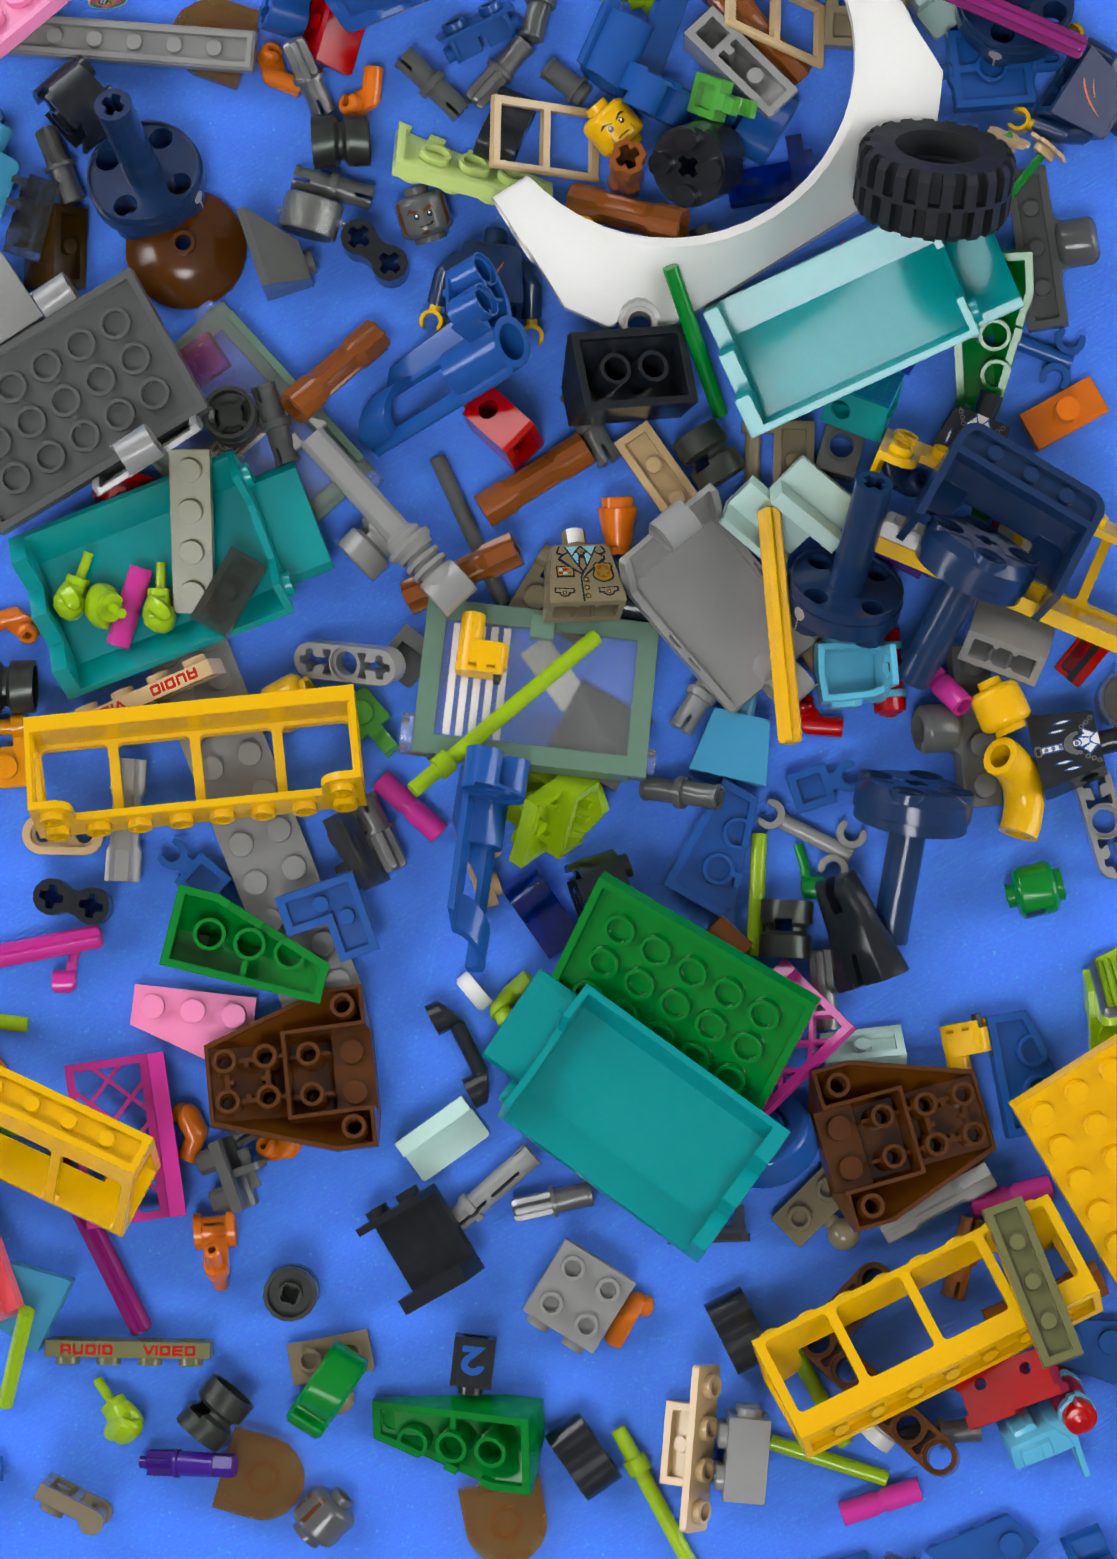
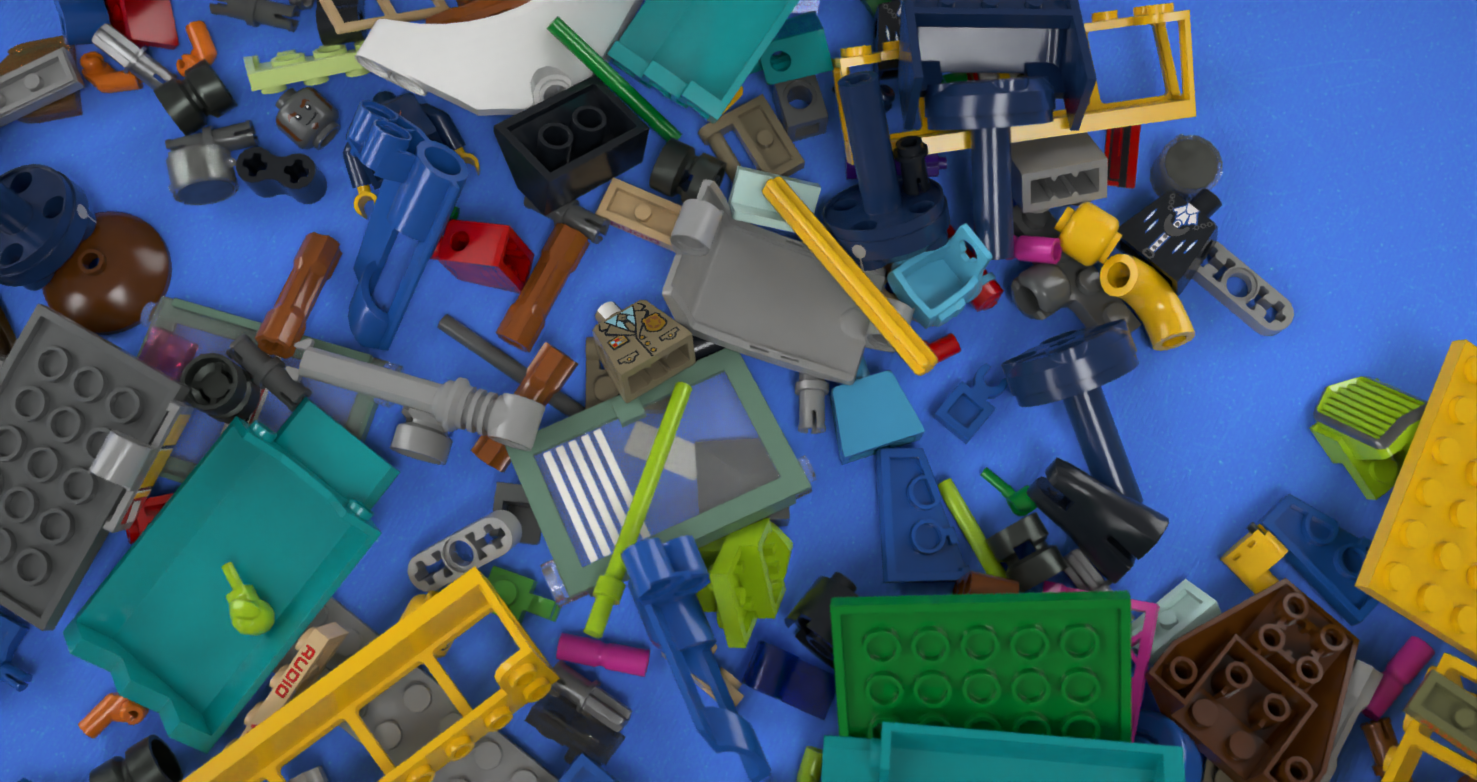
camera: 30 degrees left, 10 degrees down
lime piece [53,551,94,621] -> none
lime piece [84,583,127,630] -> none
dark pink piece [106,564,153,649] -> none
plate [168,448,216,613] -> none
clear smoke plate [190,546,268,639] -> none
dark grey slope [236,207,318,301] -> none
yellow piece [454,611,509,685] -> none
orange cone [597,496,638,555] -> none
dark grey pin [639,774,725,811] -> none
light grey bar [756,799,867,874] -> none
light aqua panel [769,455,852,554] -> none
white tile [880,511,925,551] -> none
green head [1004,861,1066,919] -> none
none -> black pin [893,135,931,195]

